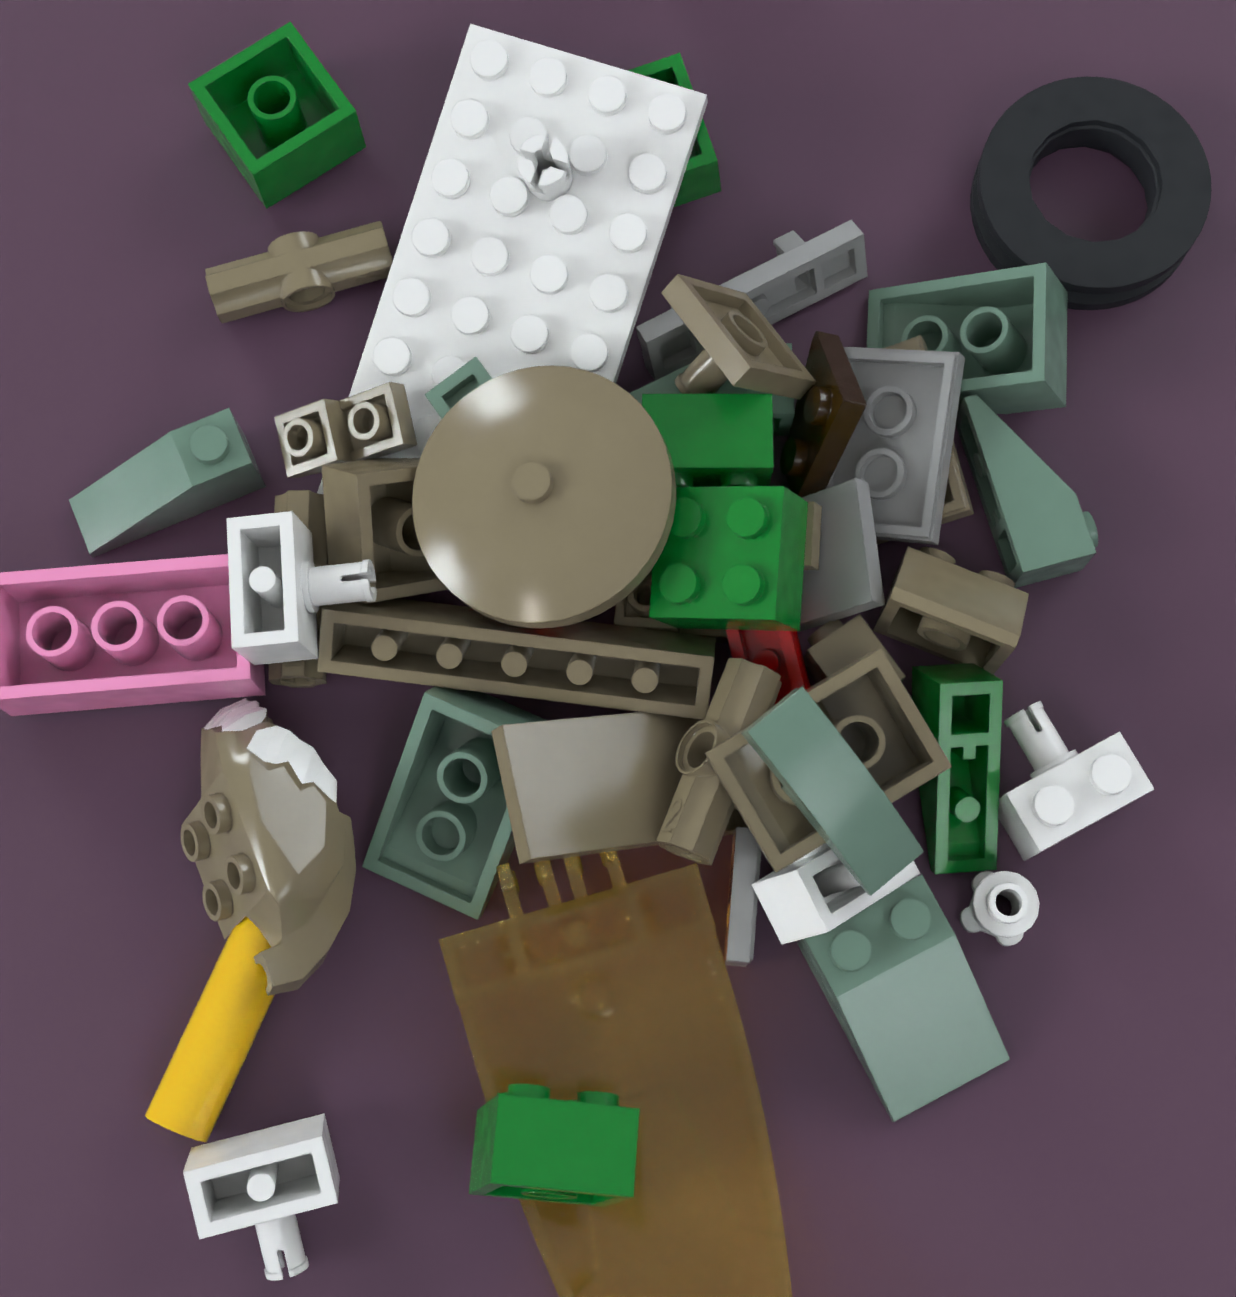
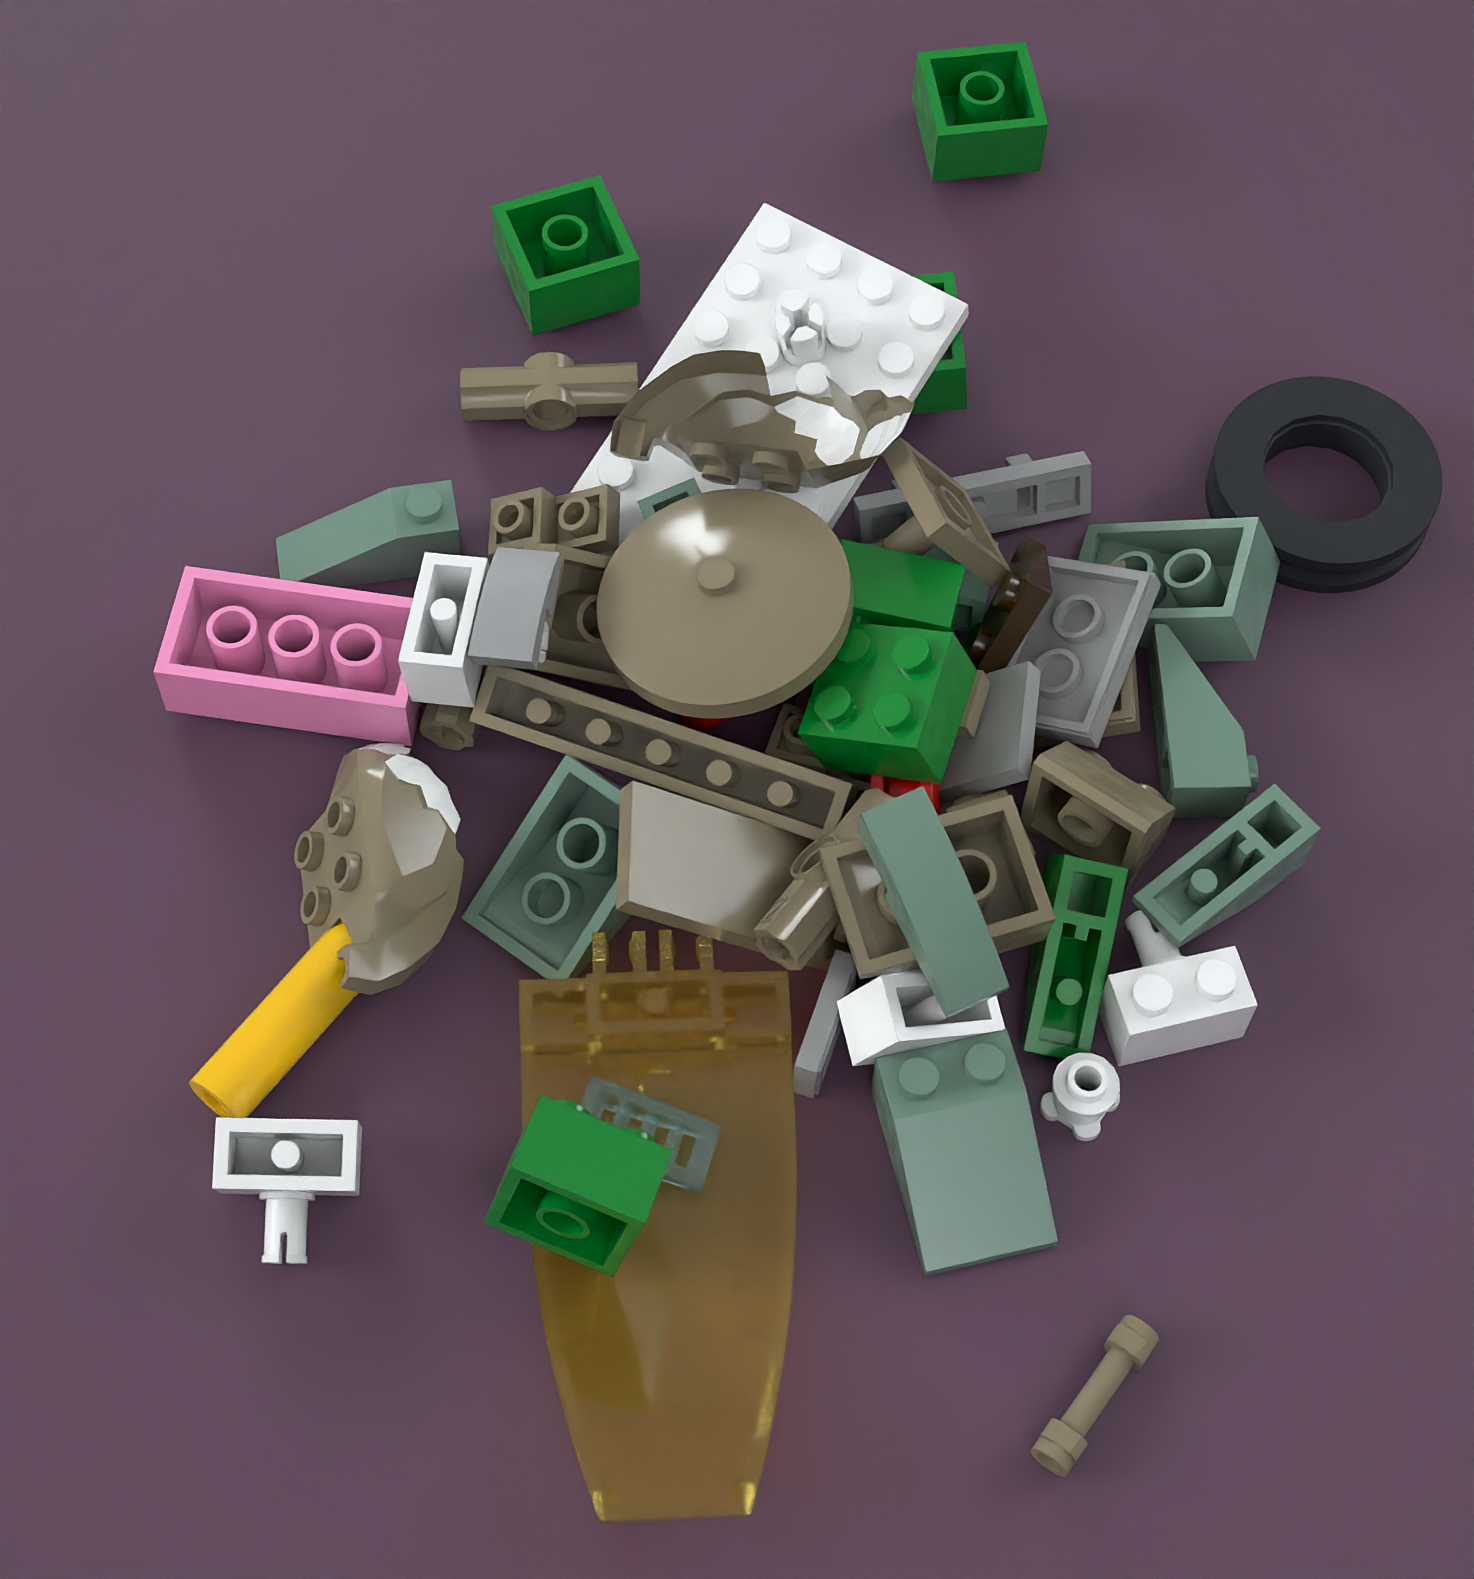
camera: 10 degrees right, 15 degrees down
none -> light grey slope [468,547,562,670]
none -> clear light blue slope [581,1076,722,1193]
none -> dark tan animal [610,350,915,493]
none -> dark tan bar [1031,1315,1160,1477]
none -> sand green slope [1132,783,1321,948]

